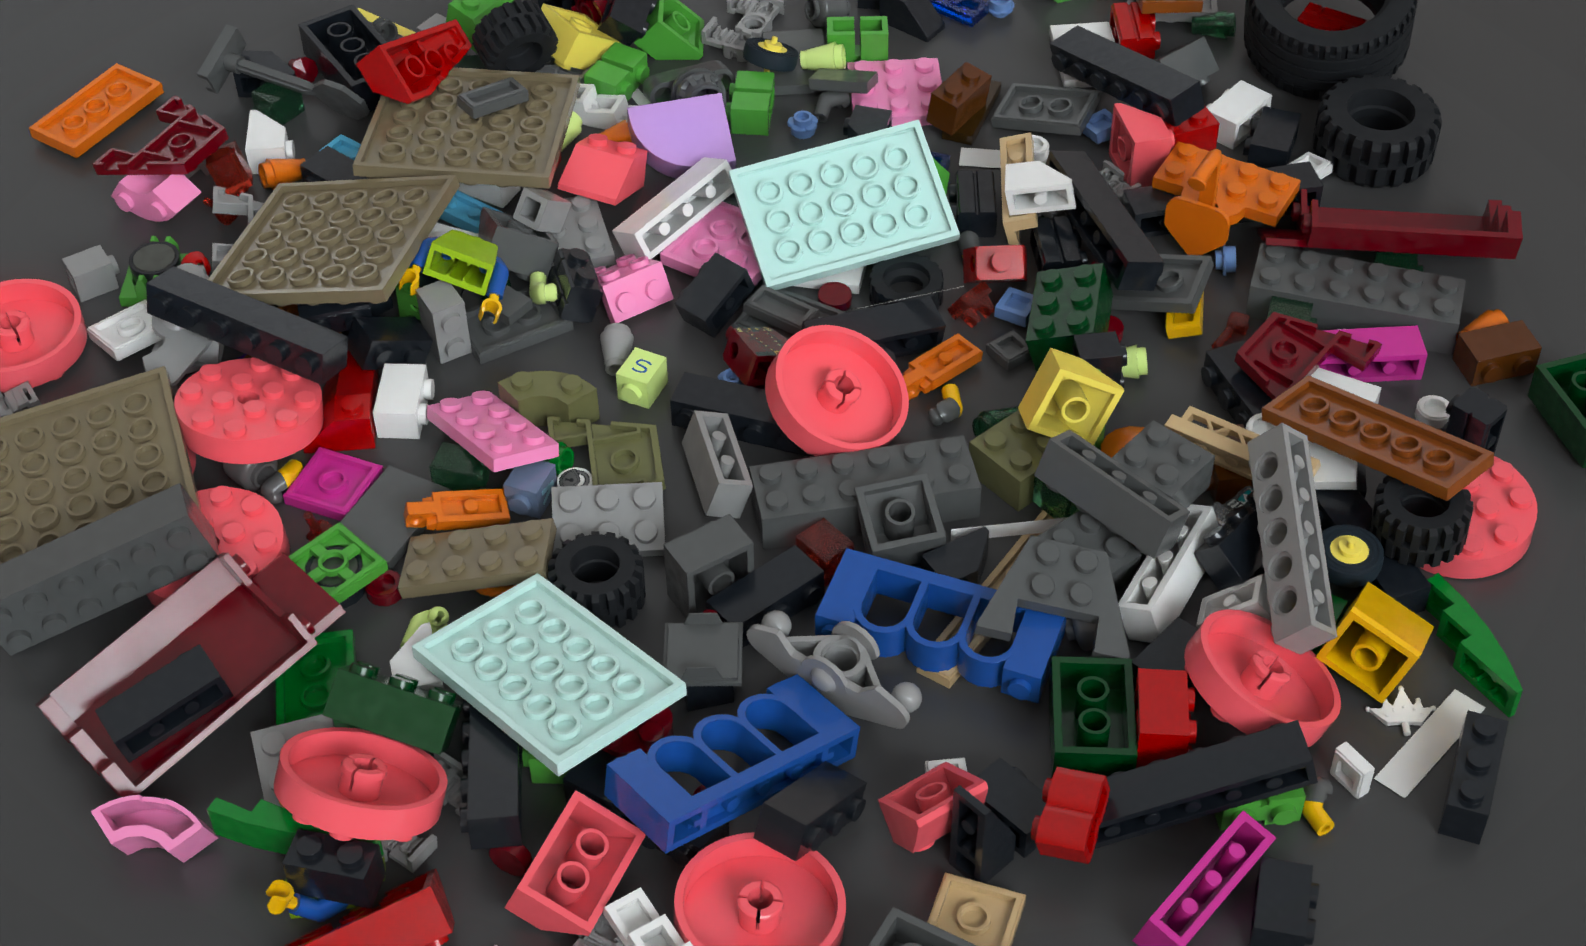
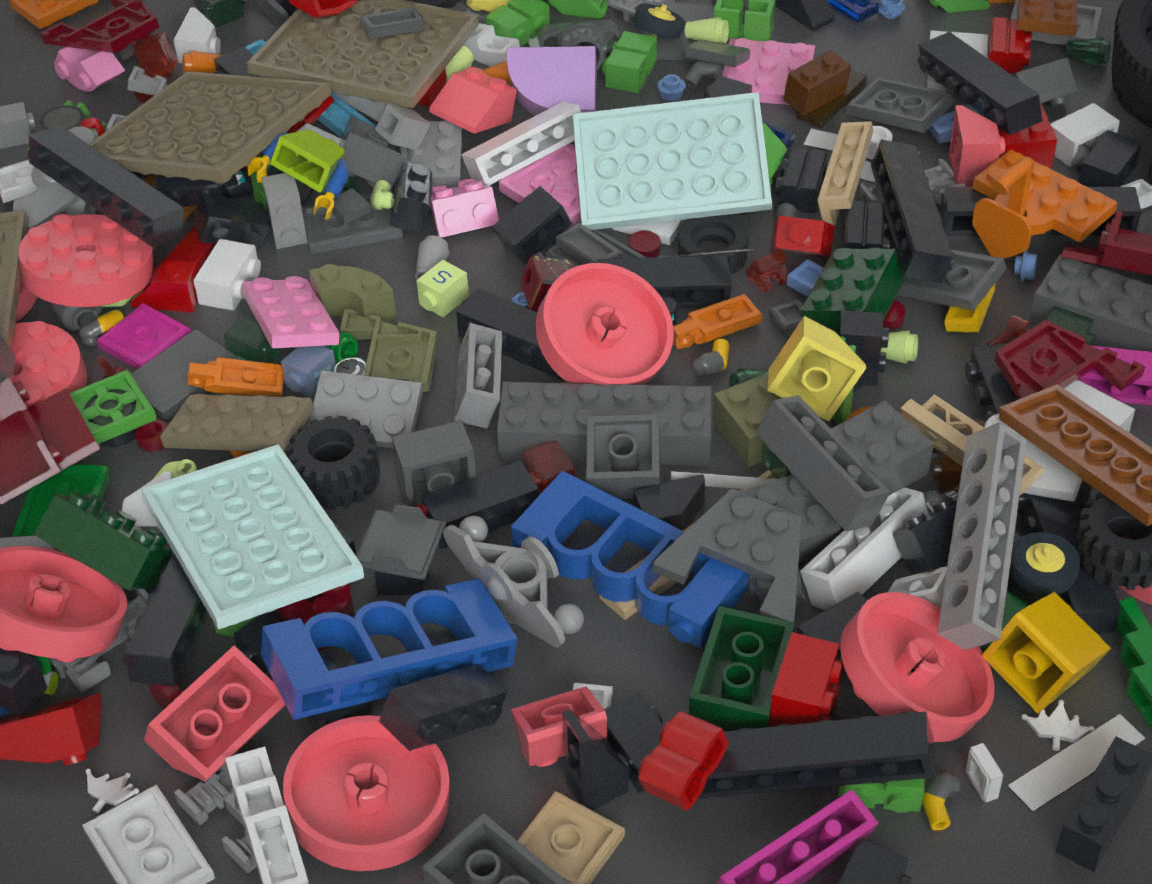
camera: 15 degrees right, 0 degrees up
white slope [1005,161,1076,216] -> none

